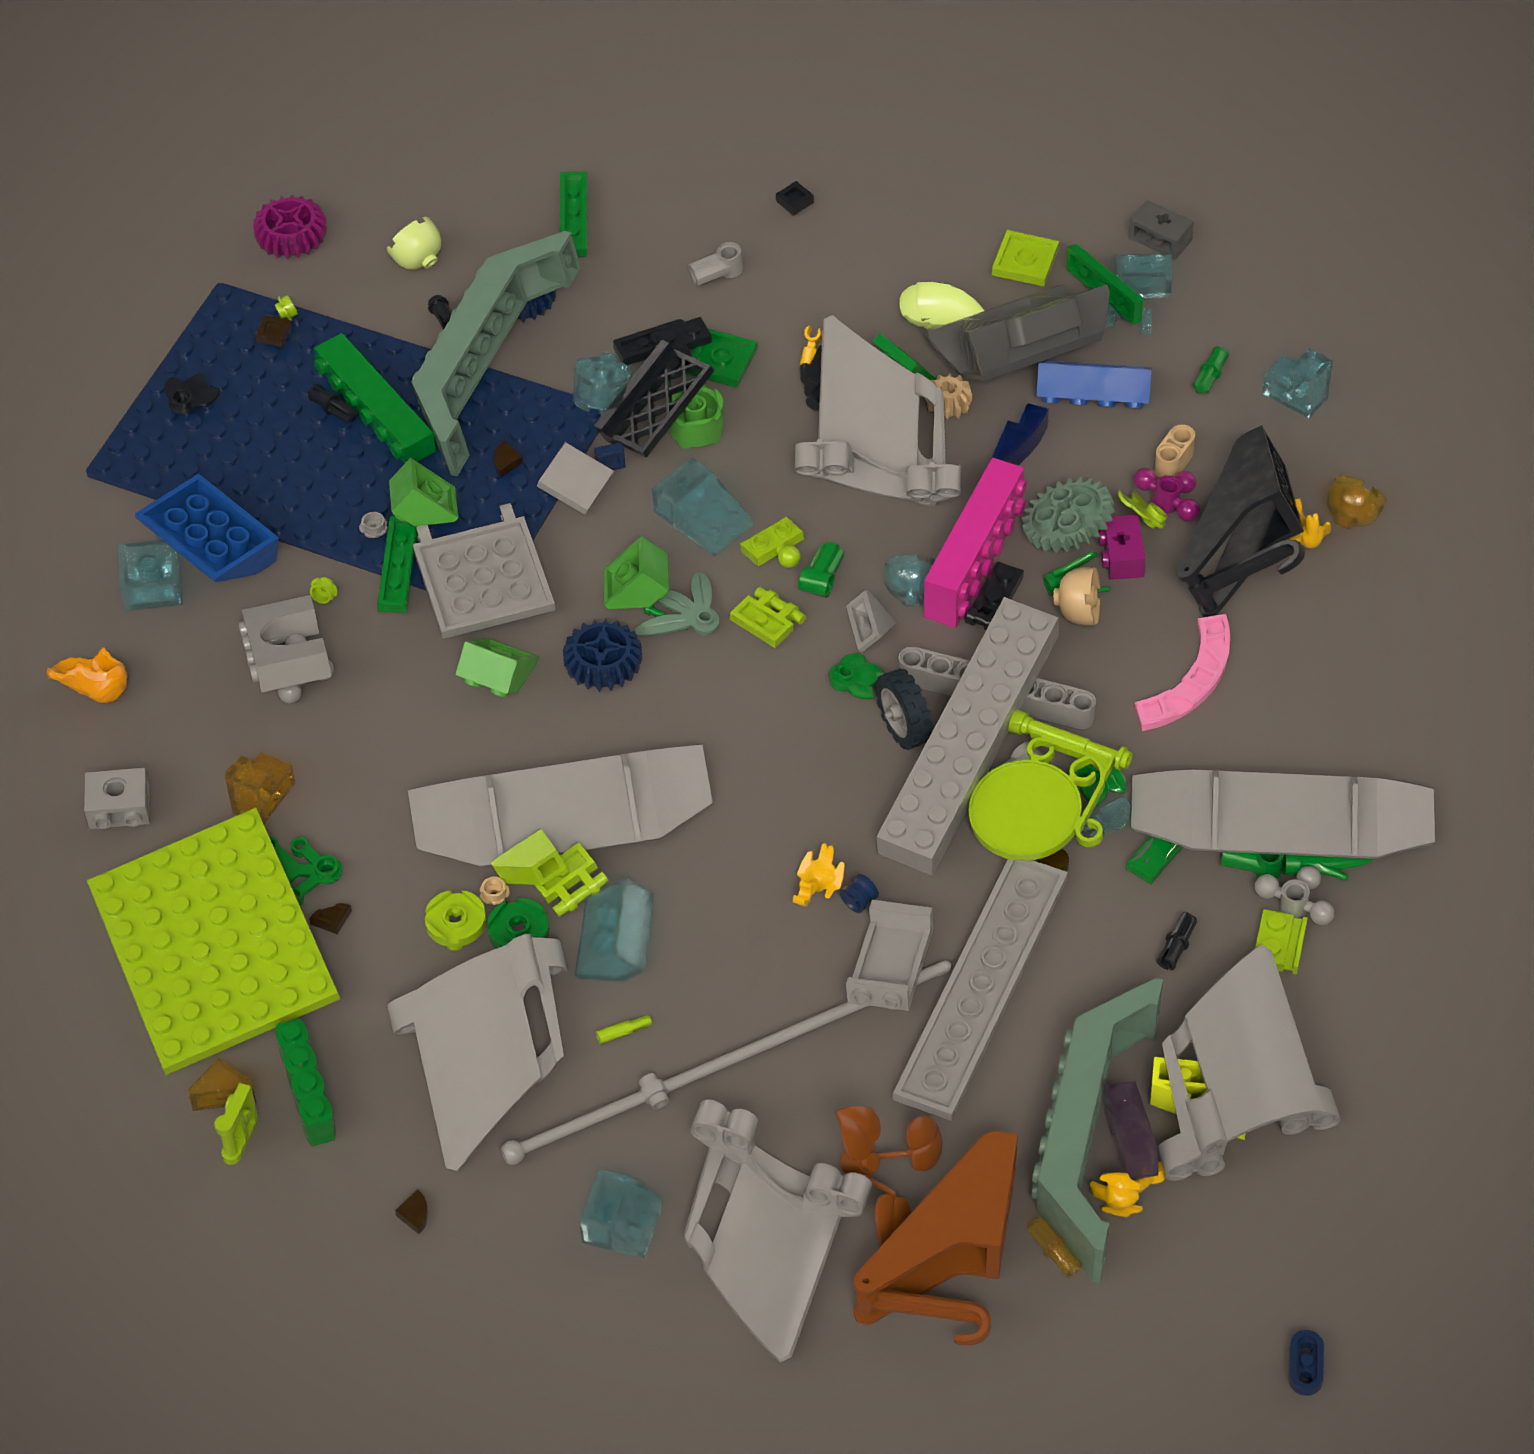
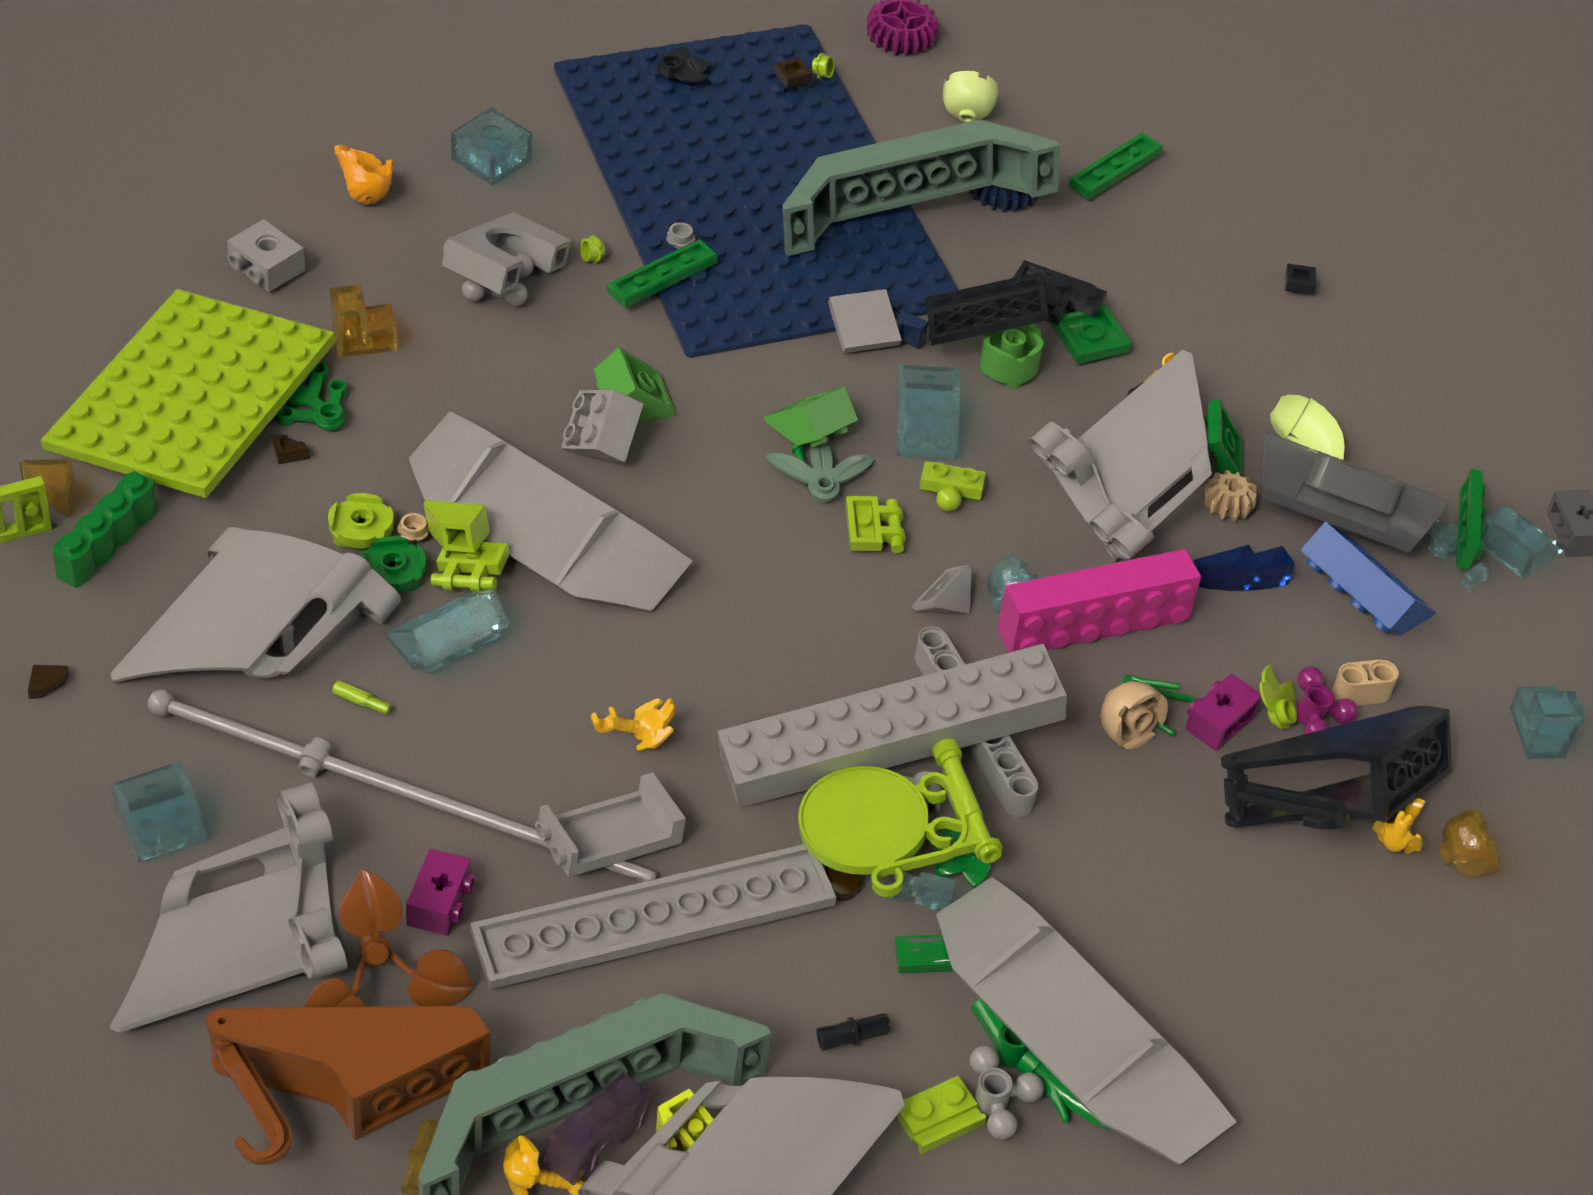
camera: 40 degrees right, 5 degrees down
blue slope [135,473,279,582] -> none
black axle [308,384,357,423] -> none
green brick [314,333,436,464] -> none
bright green slope [389,458,458,526] -> none
light grey plate [413,503,555,639] -> none
dark brown tile [494,440,523,477] -> none
dark blue gear [563,618,642,692] -> none
clear light blue brick [573,353,631,414] -> none
light grey piece [688,242,743,286] -> none
green piece [798,541,844,598] -> none
green plate [828,653,885,699] -> none
dark blue wheel [840,874,879,913] -> none
black wheel [875,668,933,750] -> none
black plate [965,561,1024,630] -> none
lime plate [992,230,1059,287] -> none
sand green gear [1022,477,1115,553] -> none
bright pink tile [1134,614,1230,731] -> none
green axle [1193,346,1229,394] -> none
none -> magenta brick [406,848,475,936]
none -> light grey slope [561,390,643,463]

